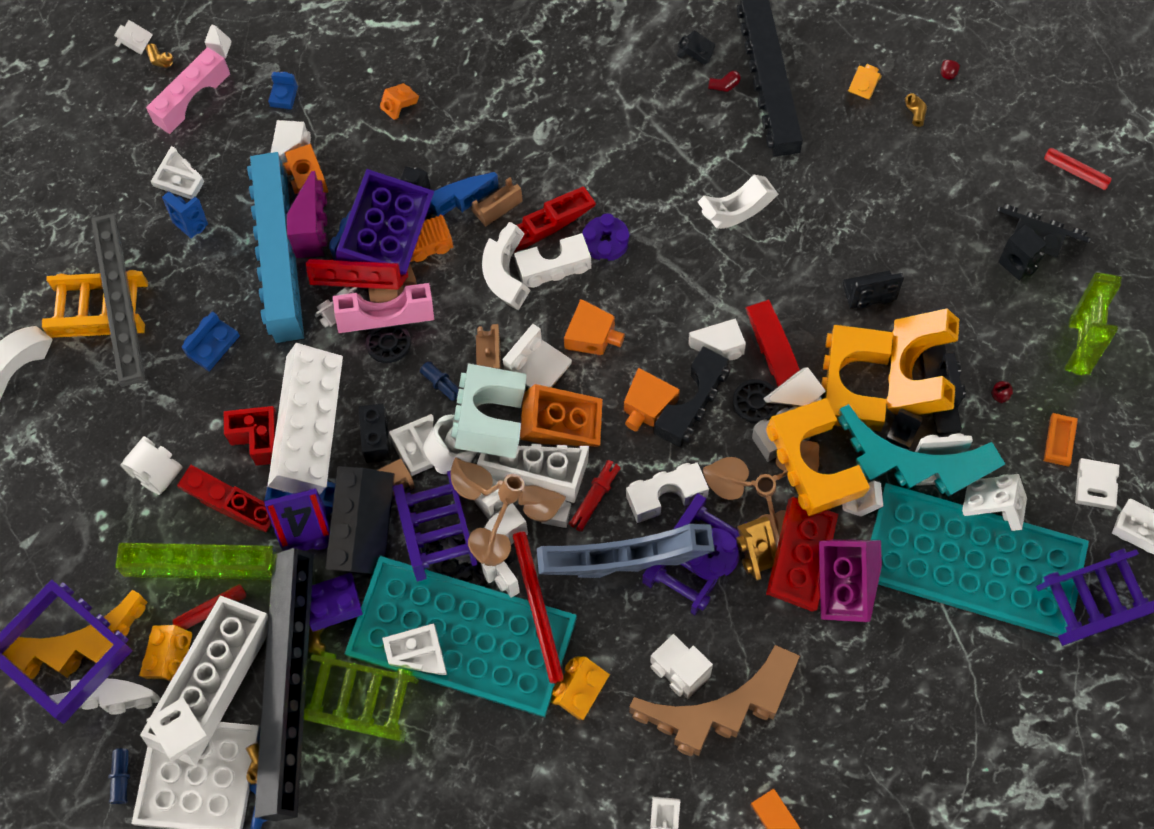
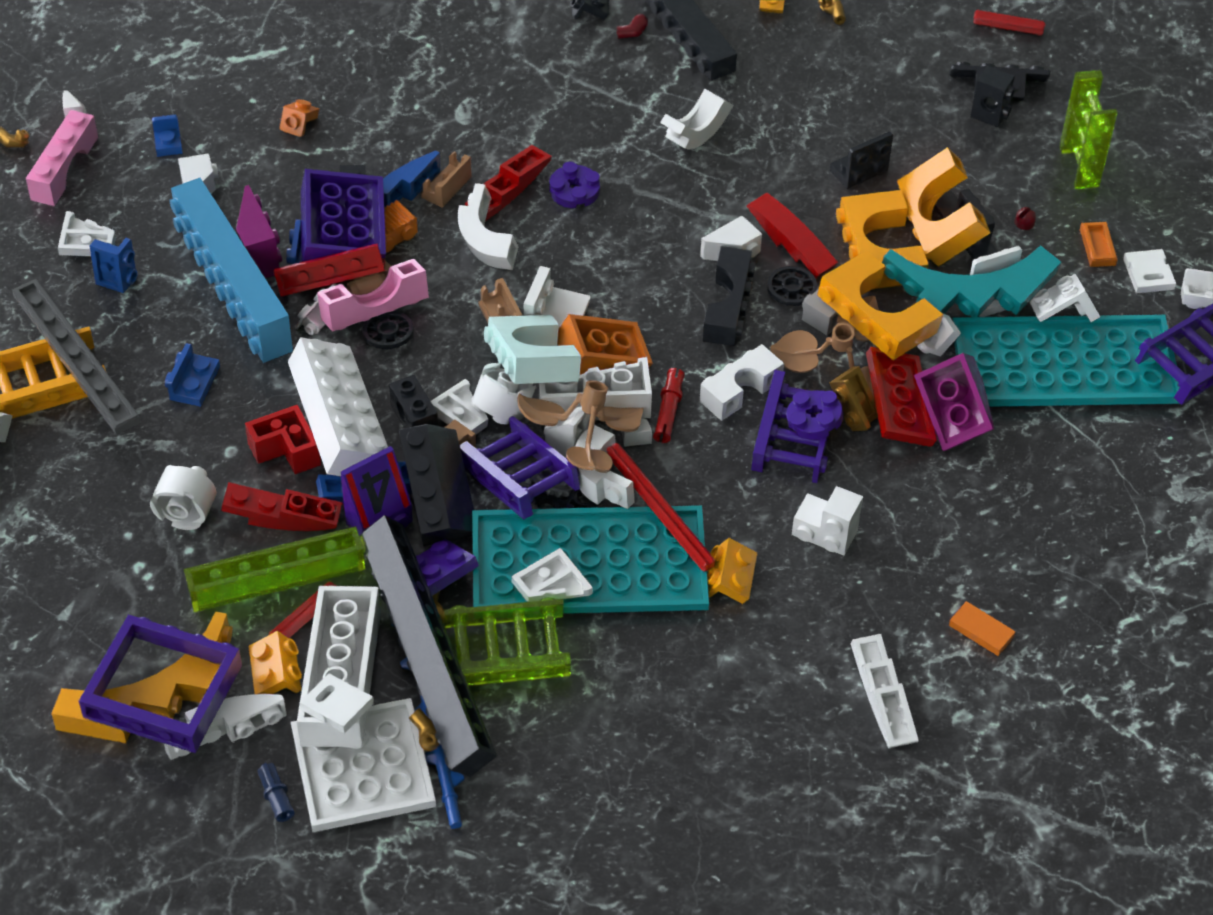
camera: 25 degrees left, 15 degrees down
orange brick [283,144,329,194] -> none
dark blue axle [420,361,460,401] -> none
white arch [514,233,591,288] -> none
sand blue arch [536,524,714,578] -> none
orange torso [564,299,625,355] -> none
orange torso [624,368,680,431] -> none
medium nougat arch [629,645,800,756] -> none
white slope [764,367,826,407] -> none
black bracket [885,408,923,450] -> none

